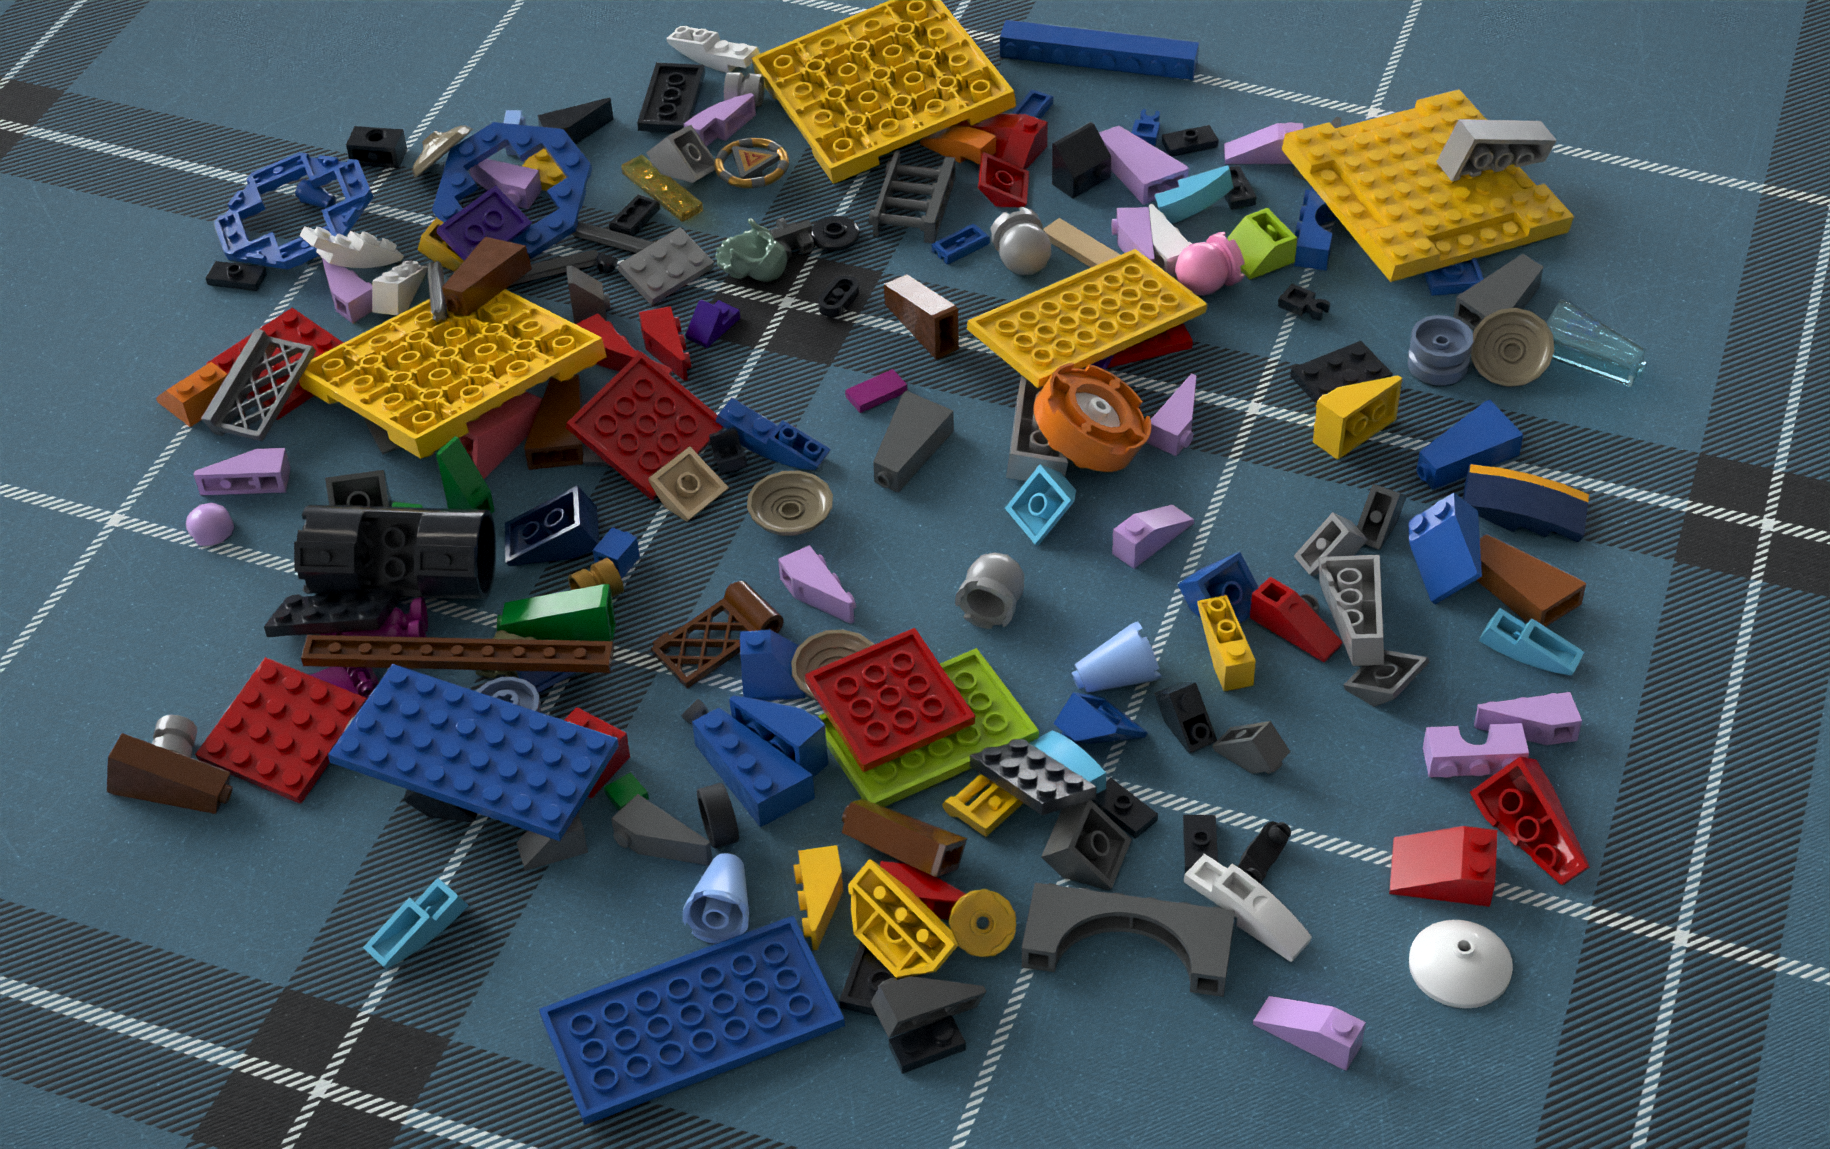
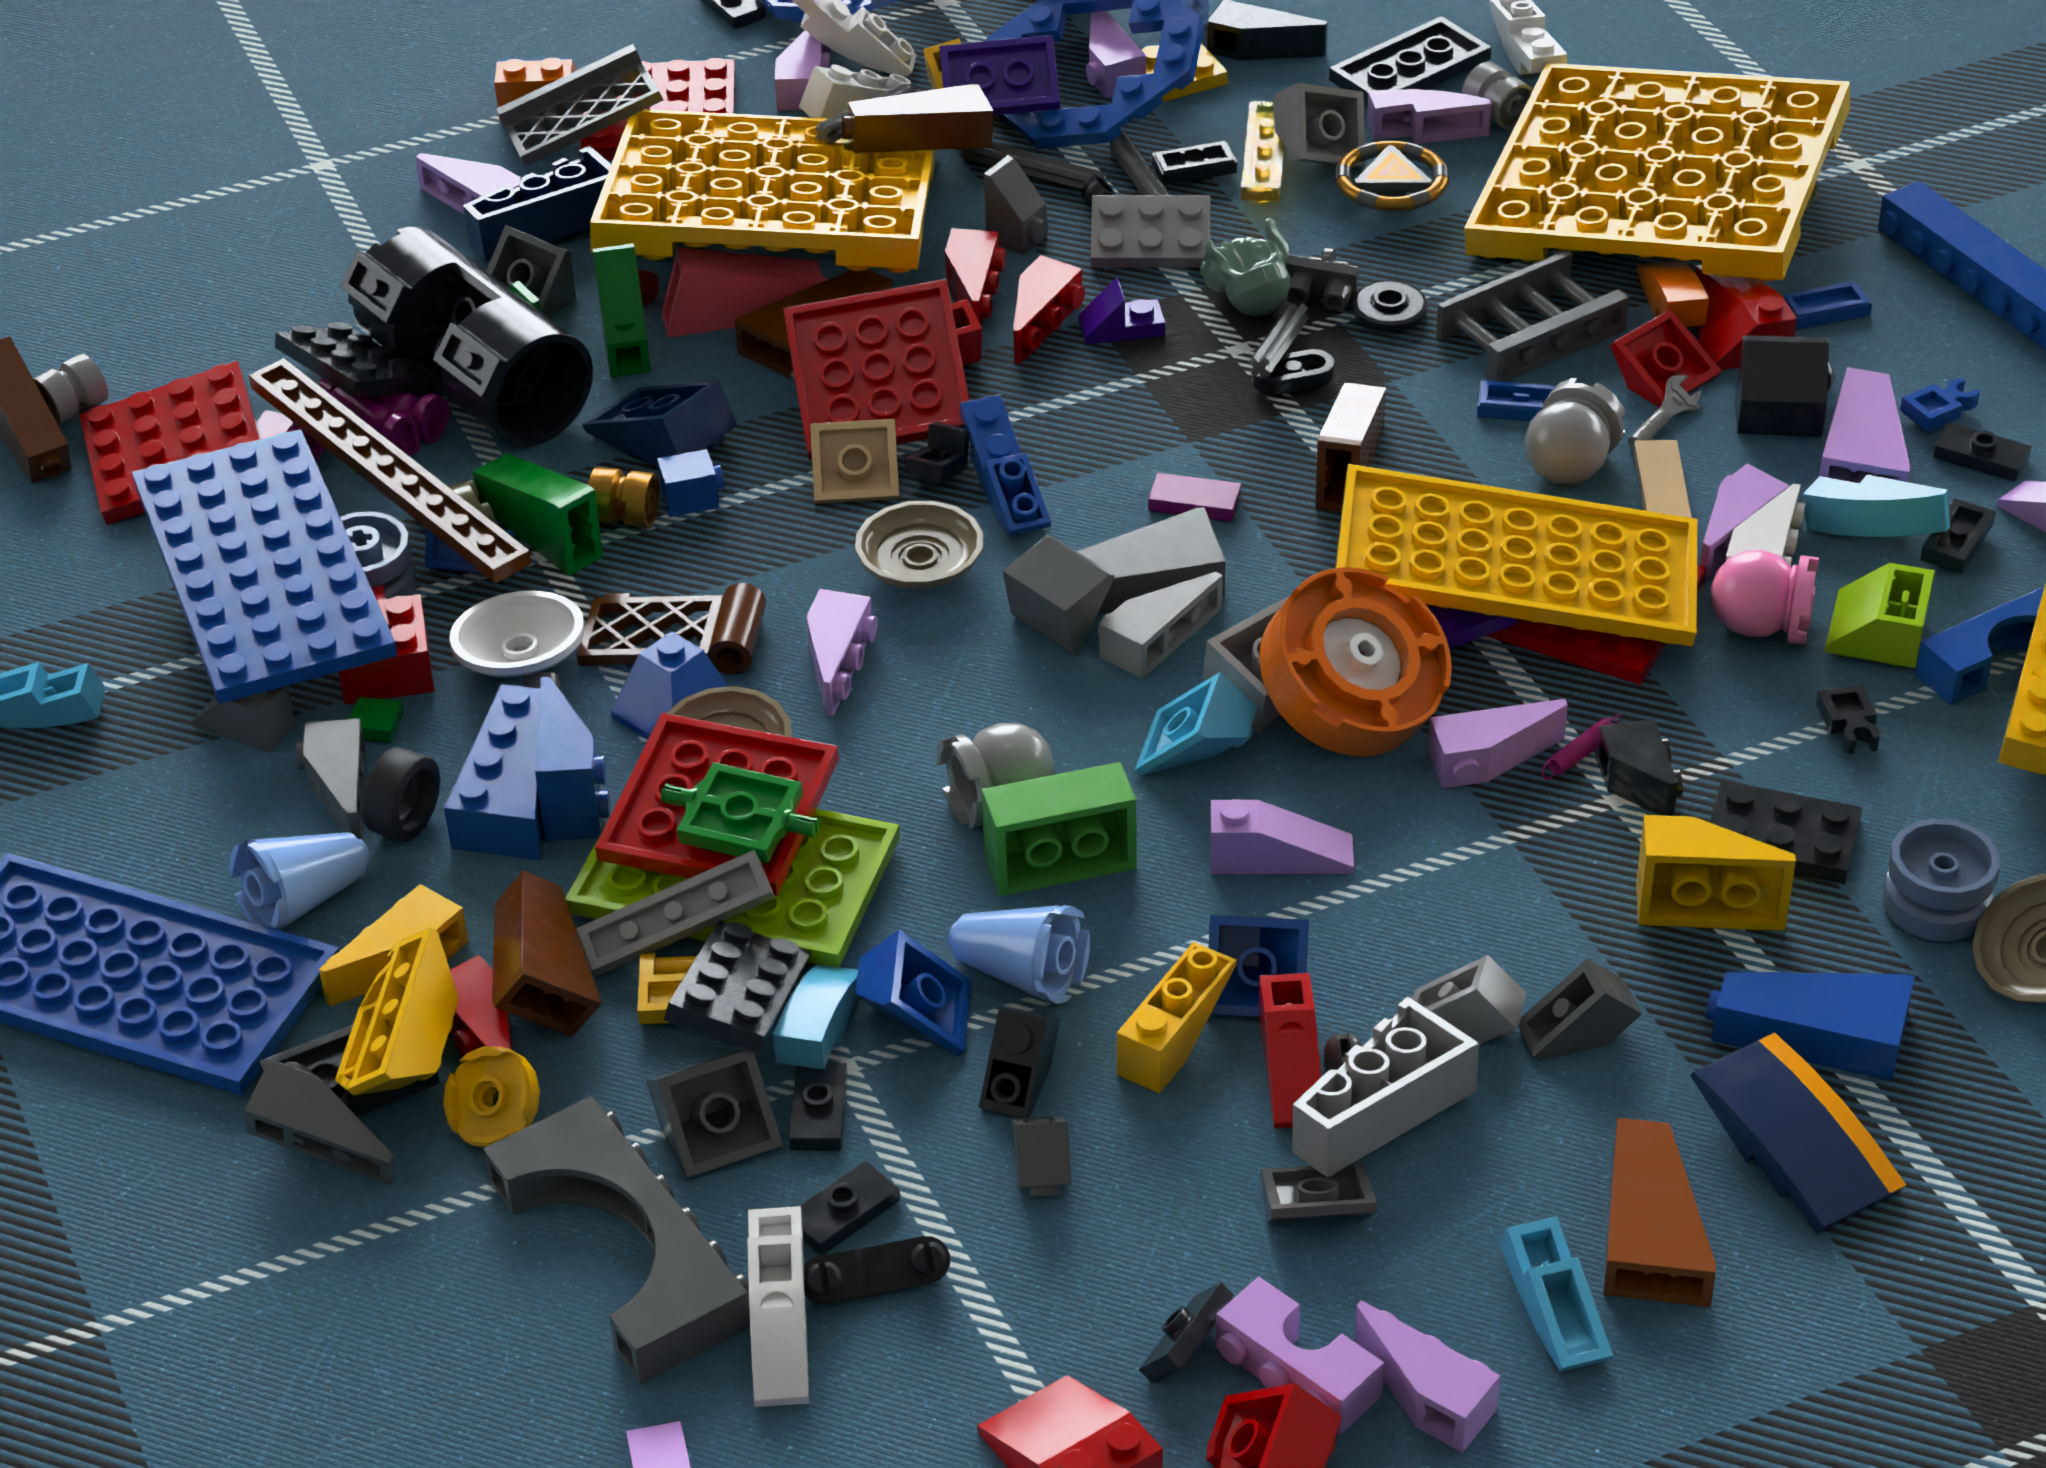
camera: 45 degrees right, 5 degrees down
lavender hair [186,503,234,546] -> none
black plate [888,1016,966,1074] -> none
blue slope [1408,493,1482,604] -> none
none -> white dish [449,591,585,678]
none -> dark blue wedge [463,146,611,262]
none -> light grey plate [576,850,775,976]
none -> clear red hinge [638,270,659,305]
none -> green plate [661,762,820,863]
none -> bright green brick [982,762,1137,897]
none -> dark grey slope [1003,535,1115,655]
none -> light grey slope [1097,572,1223,679]
none -> black plate [1139,1282,1234,1383]
none -> dark grey axle [1249,303,1309,377]
none -> dark pink piece [1542,714,1622,780]
none -> black slope [1596,720,1683,816]
none -> light grey piece [1628,375,1701,449]

